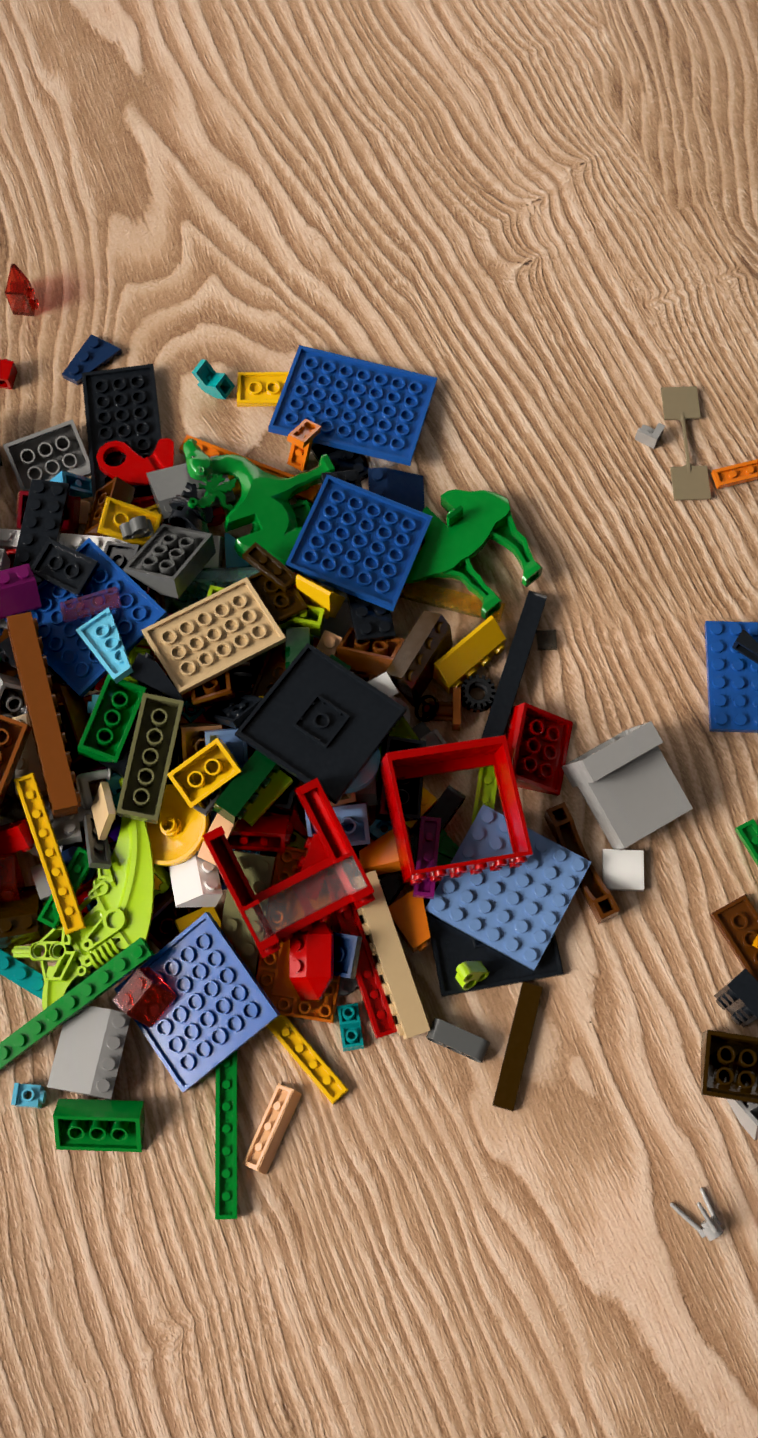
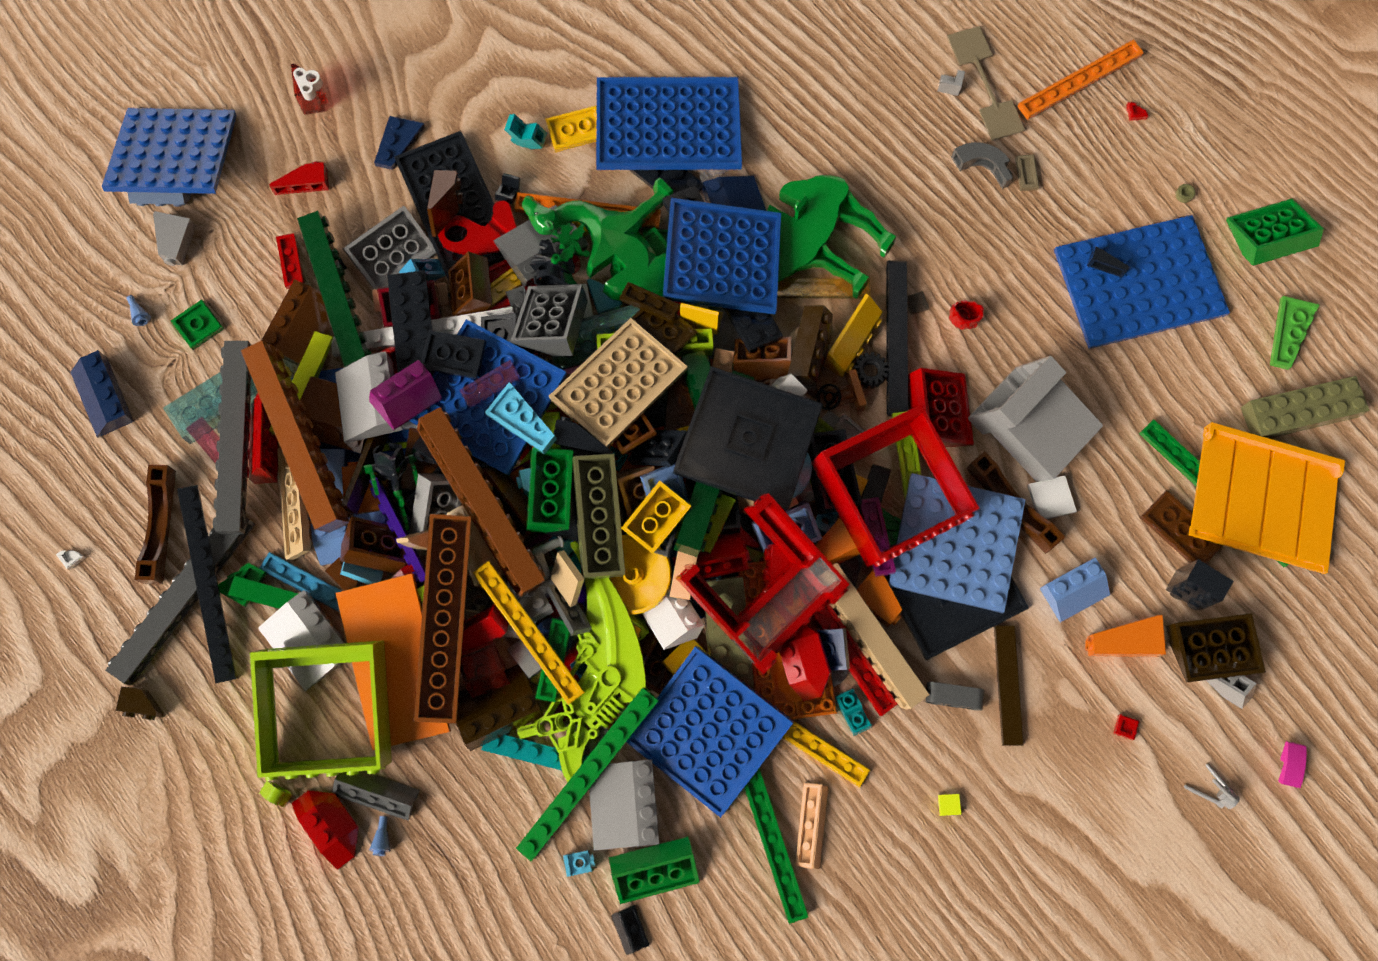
camera: 20 degrees left, 5 degrees up
yellow tile [97,496,162,547] -> none
clear red slope [113,967,177,1028] -> none
dark grey piece [119,516,154,540] -> none
orange bracket [287,419,322,472] -> none
lime piece [455,961,489,990] -> none
none -> white piece [293,68,323,101]
none -> reddish brown slope [427,170,464,237]
none -> black bracket [495,173,520,205]
none -> black slope [611,905,650,955]
none -> neon yellow tile [938,794,961,816]
none -> red hair [948,300,984,330]
none -> dark grey arch [951,142,1013,189]
none -> dark tan tile [1015,155,1039,191]
none -> medium blue slope [1040,557,1110,622]
none -> orange slope [1085,615,1166,657]
none -> red tile [1113,714,1139,741]

